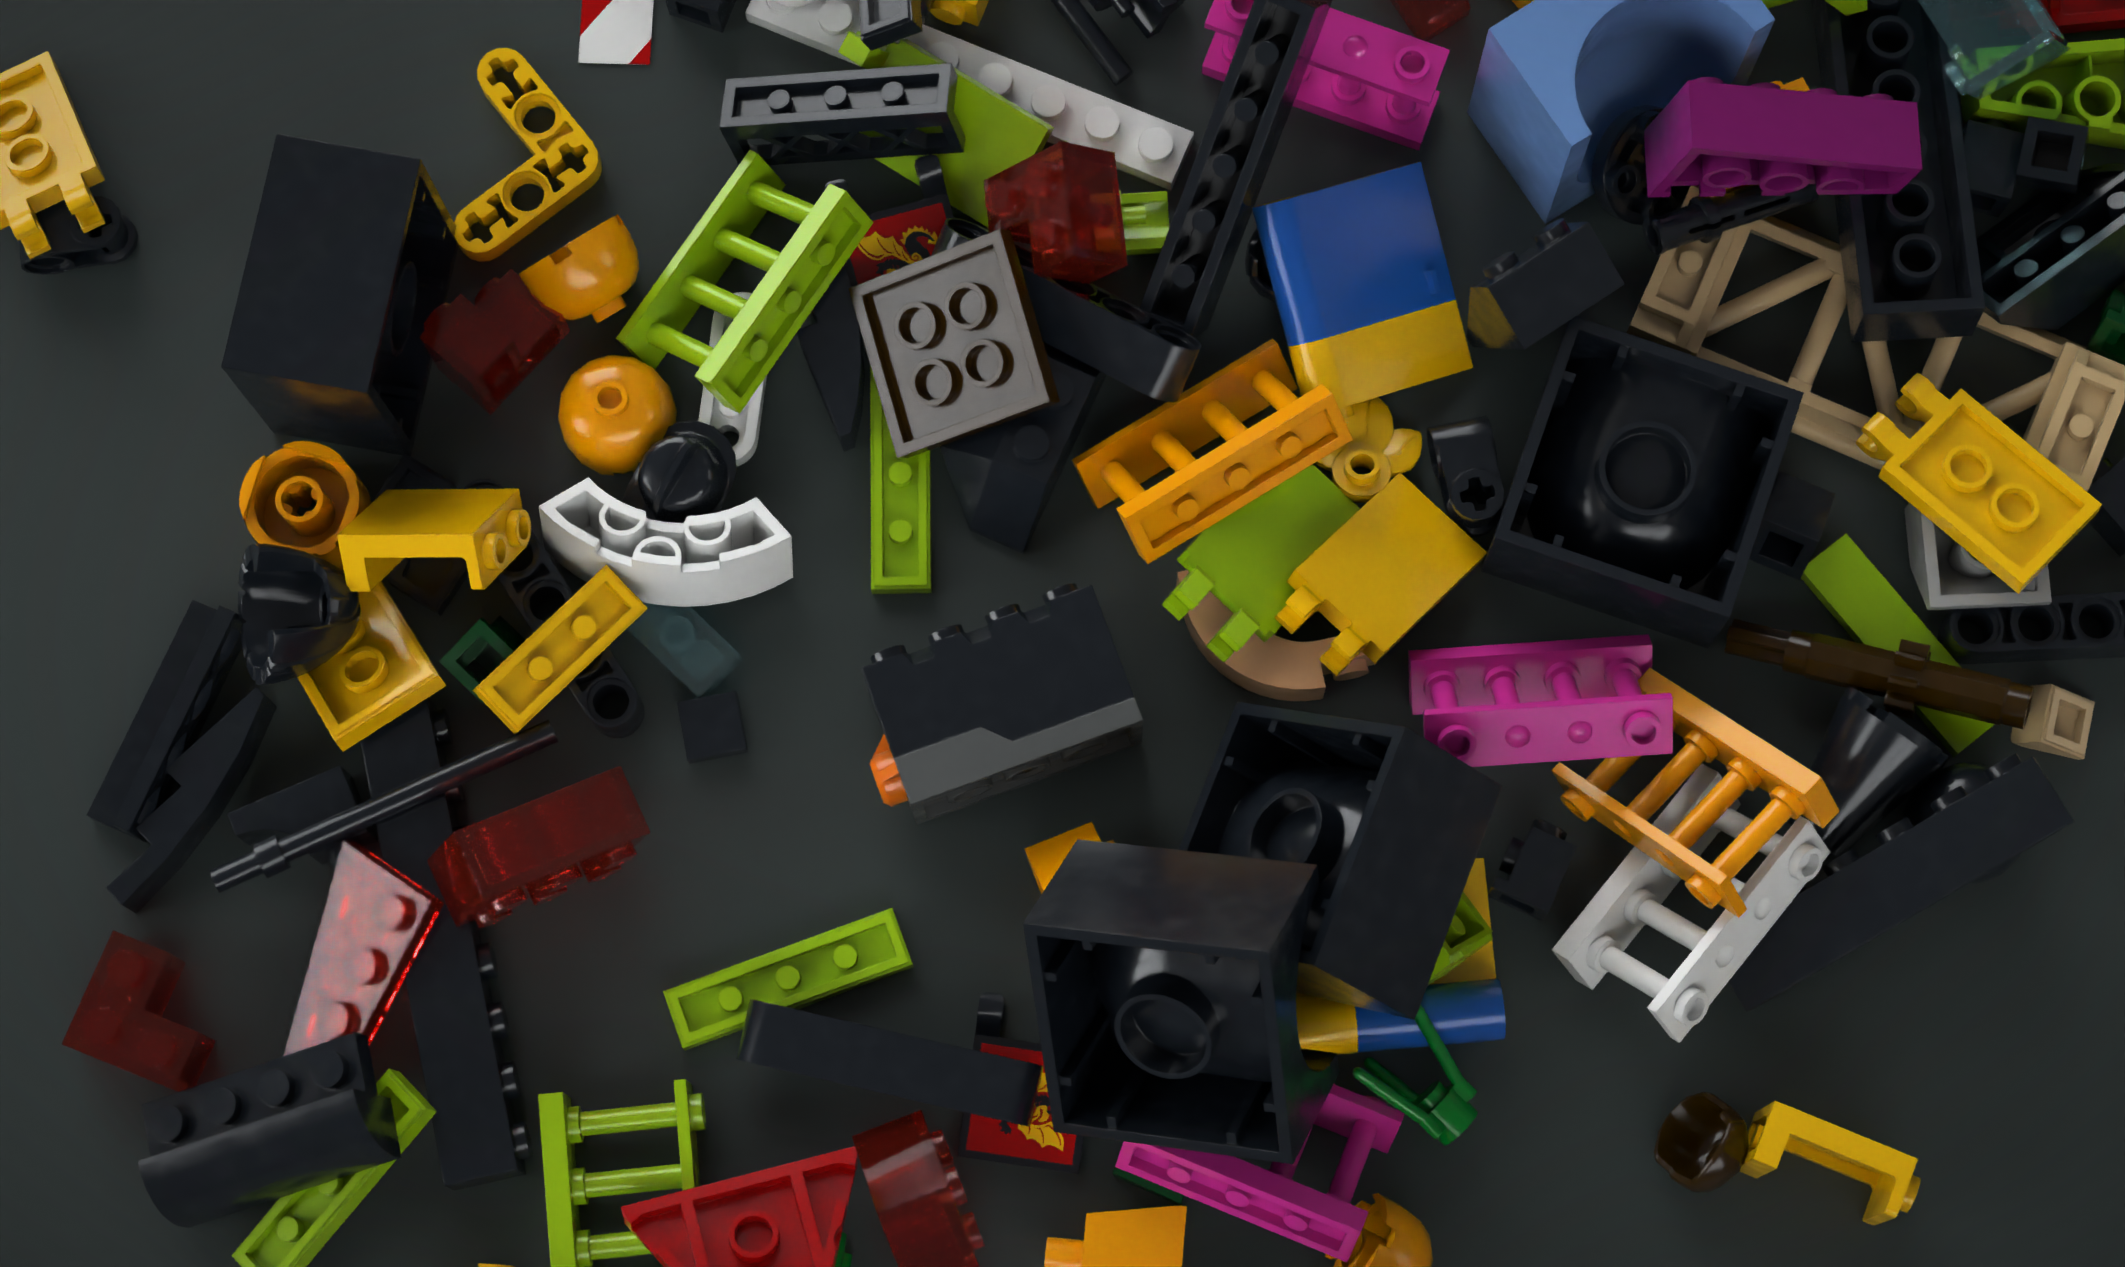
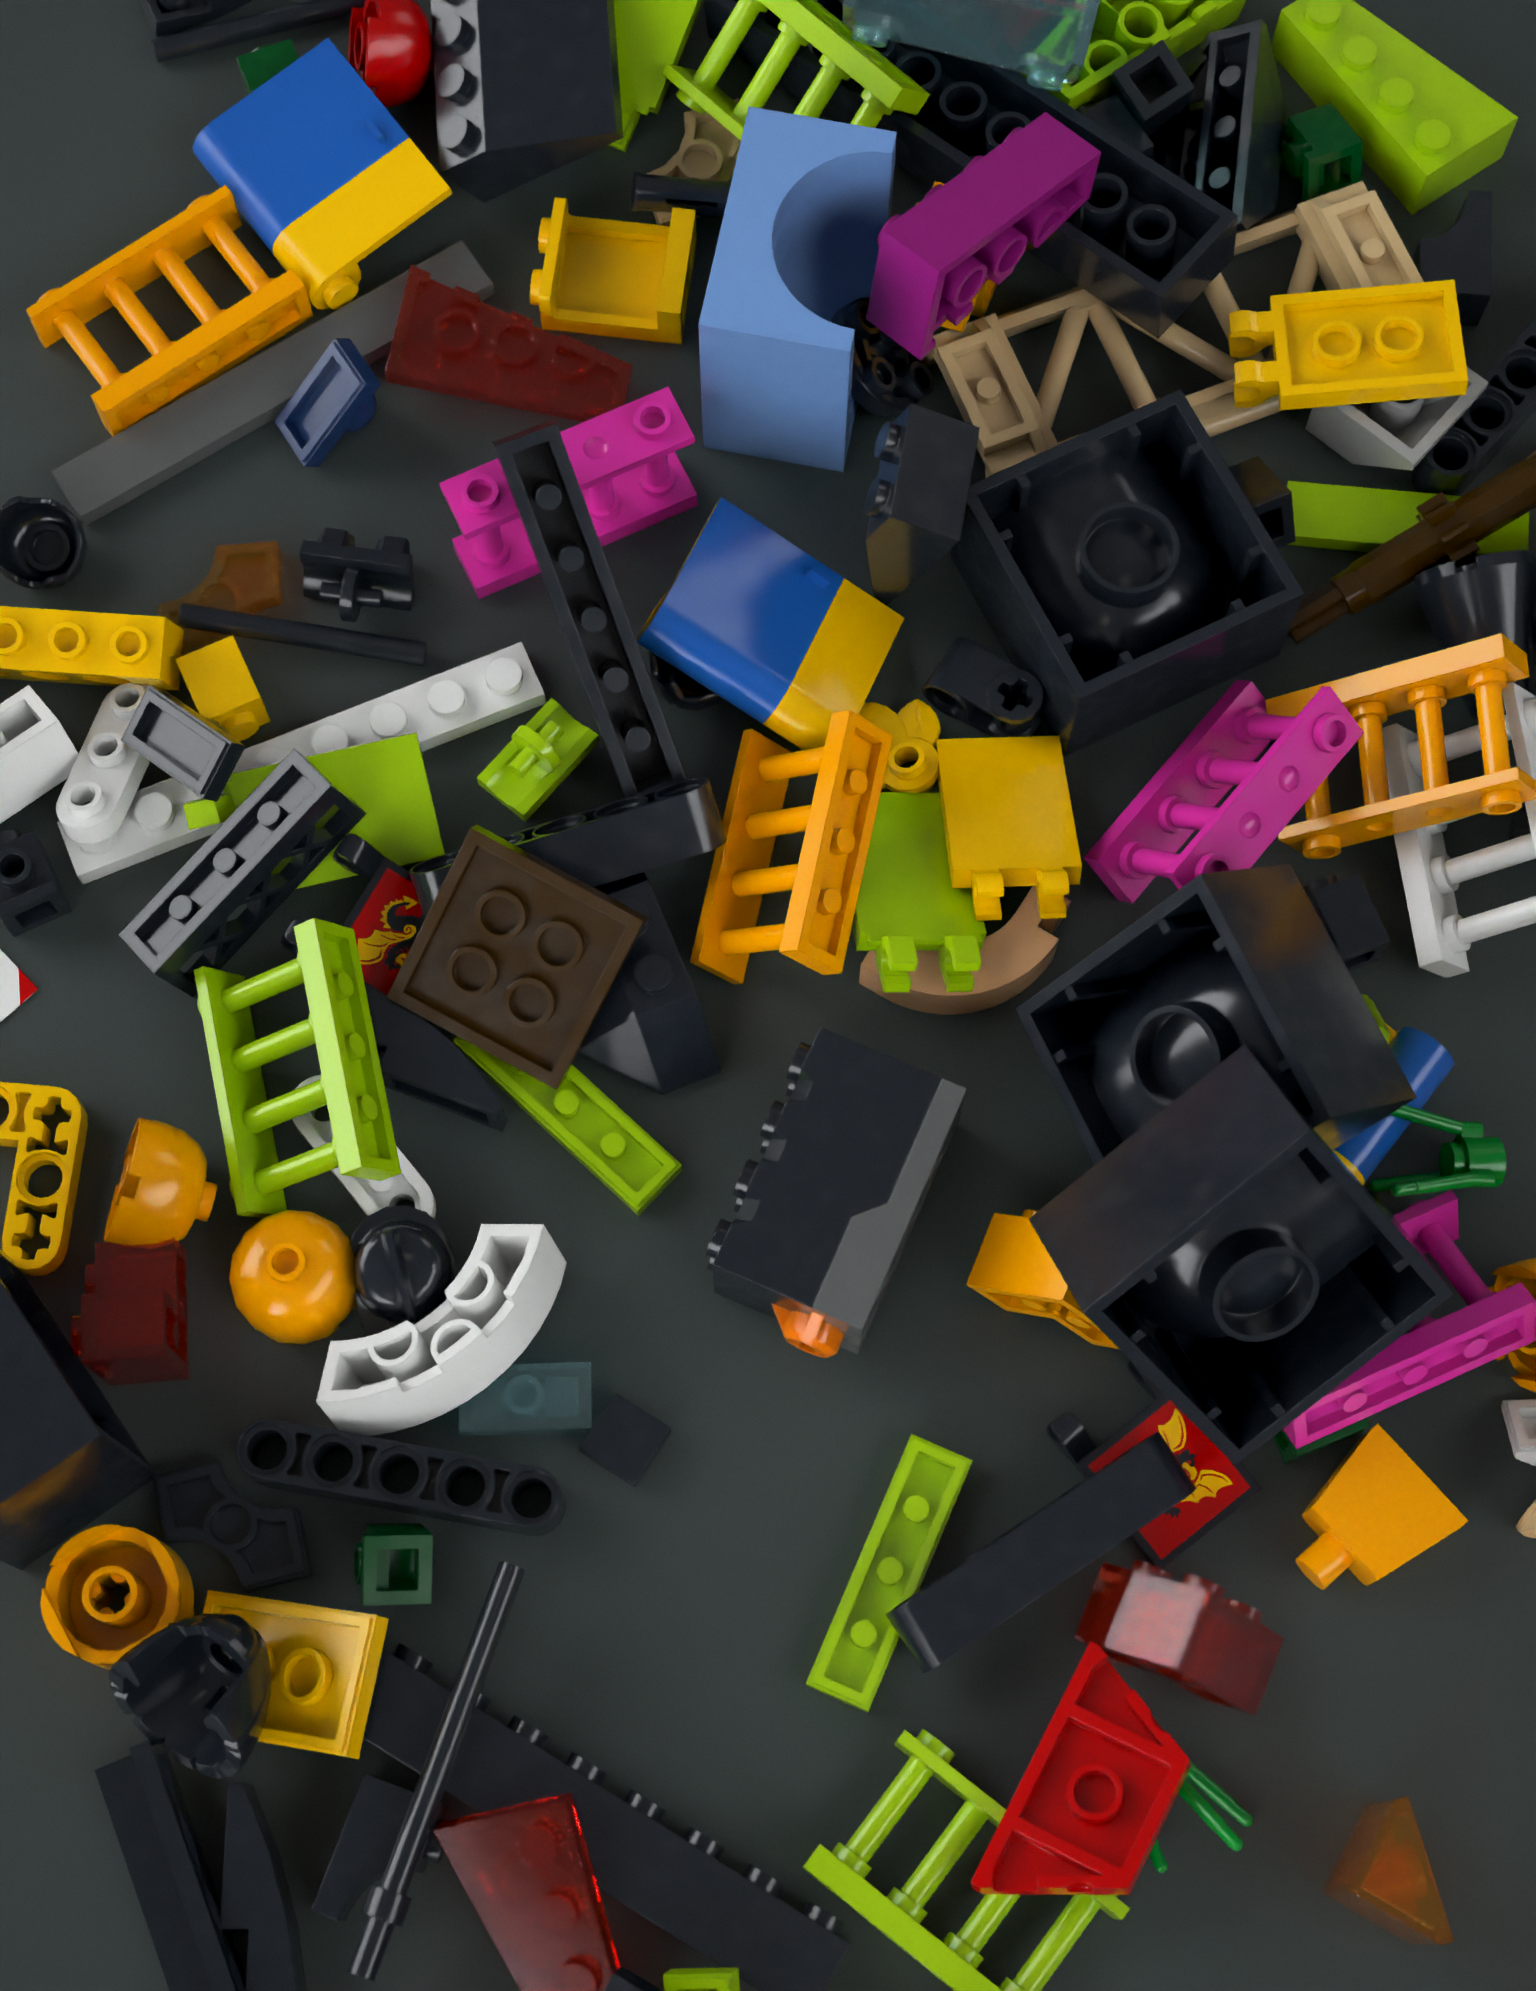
camera: 50 degrees left, 5 degrees down
yellow panel [337,488,531,592] -> none
clear red brick [427,766,651,929] -> none
yellow tile [472,565,648,734] -> none
clear red brick [984,141,1128,284] -> none
black pin [1643,184,1819,255] -> none

